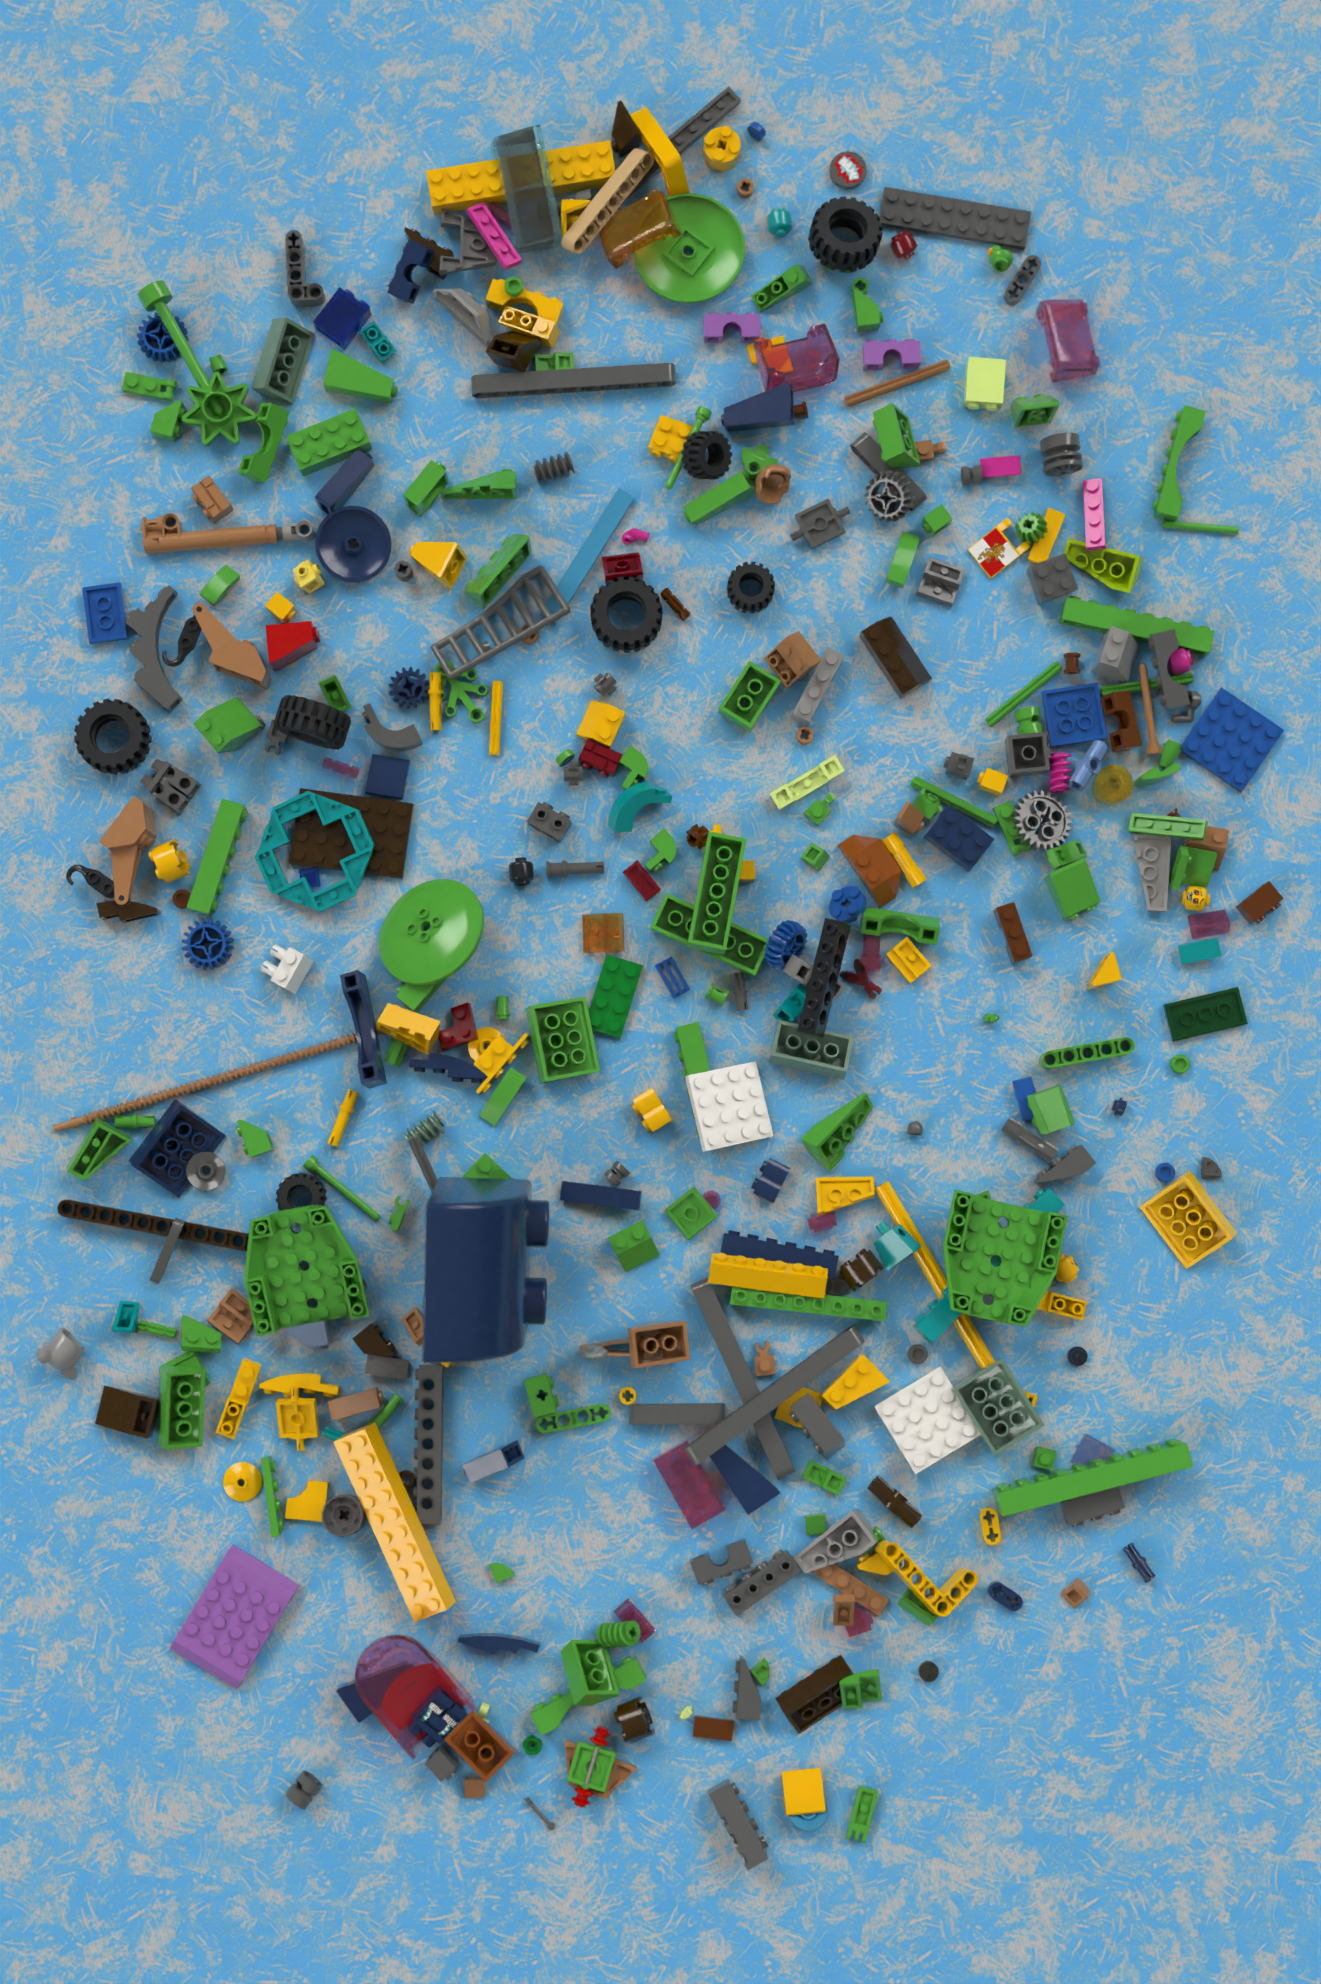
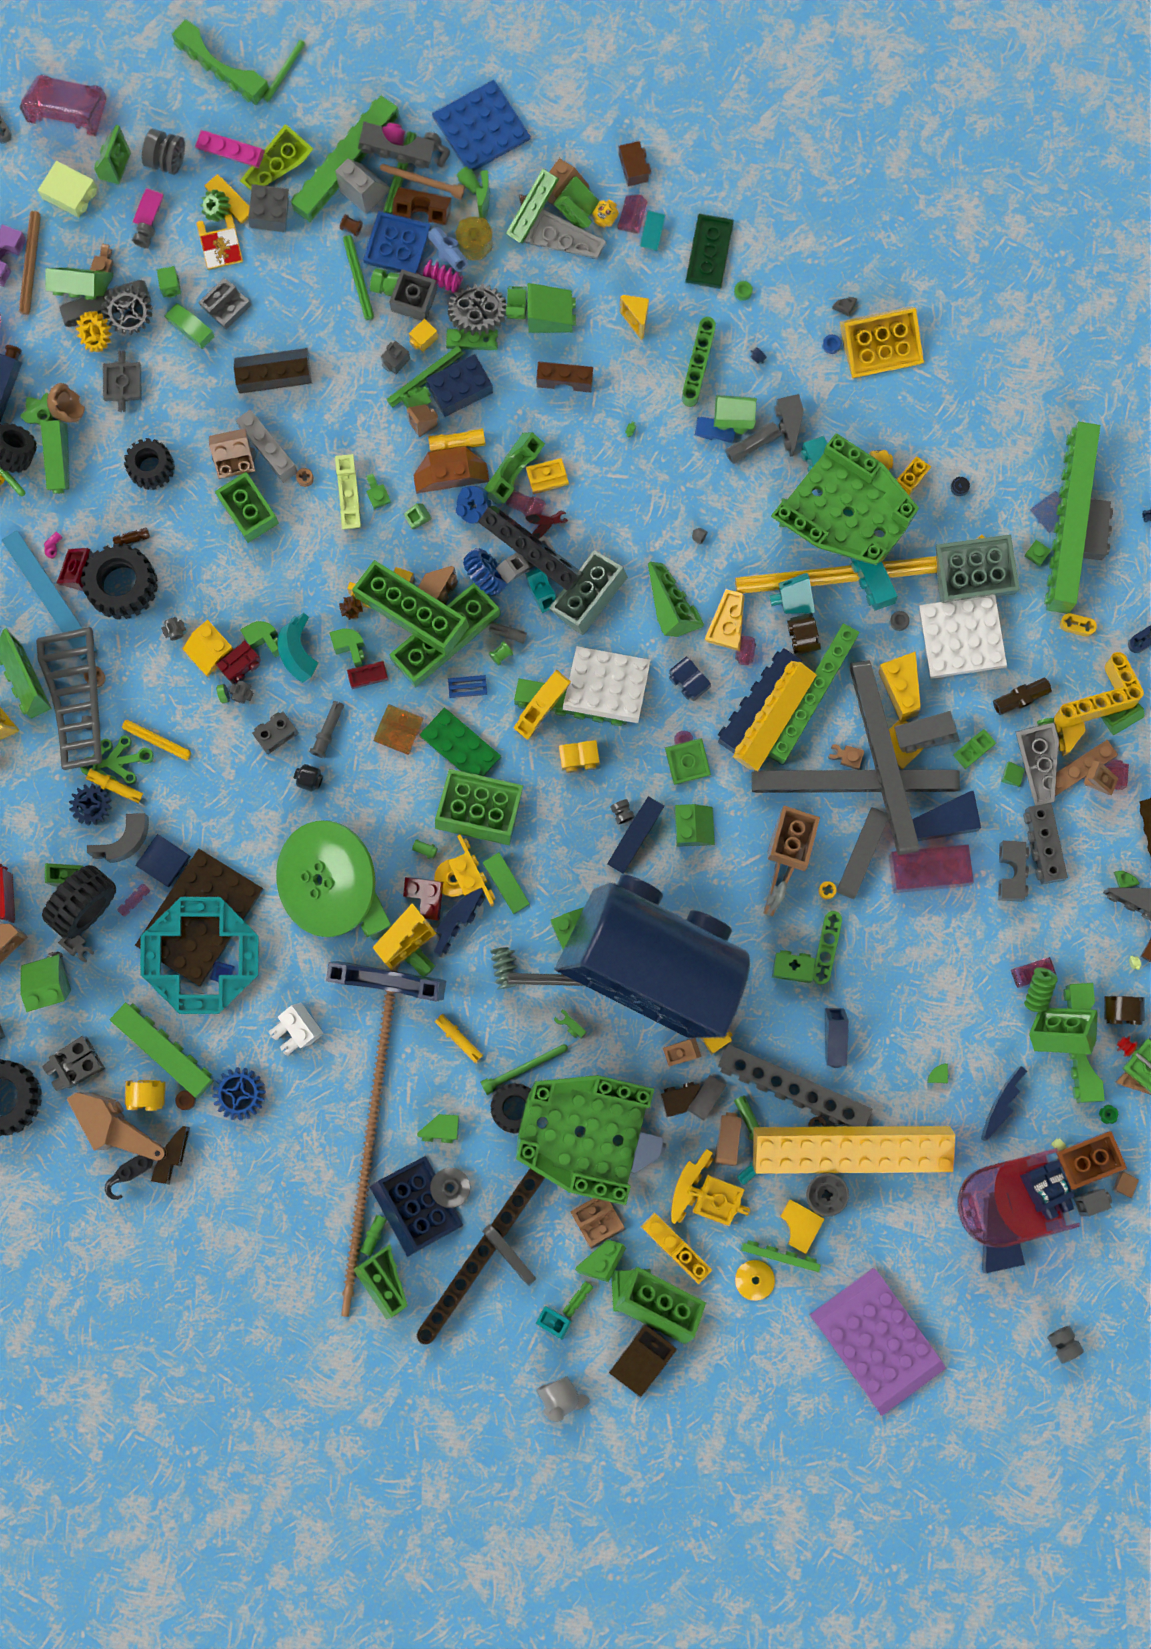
camera: 60 degrees left, 5 degrees down
dark grey tile [827,1276,850,1295] -> none
none -> yellow gear [76,311,112,352]
none -> medium nougat slope [418,566,458,605]
none -> yellow slope [513,670,571,740]

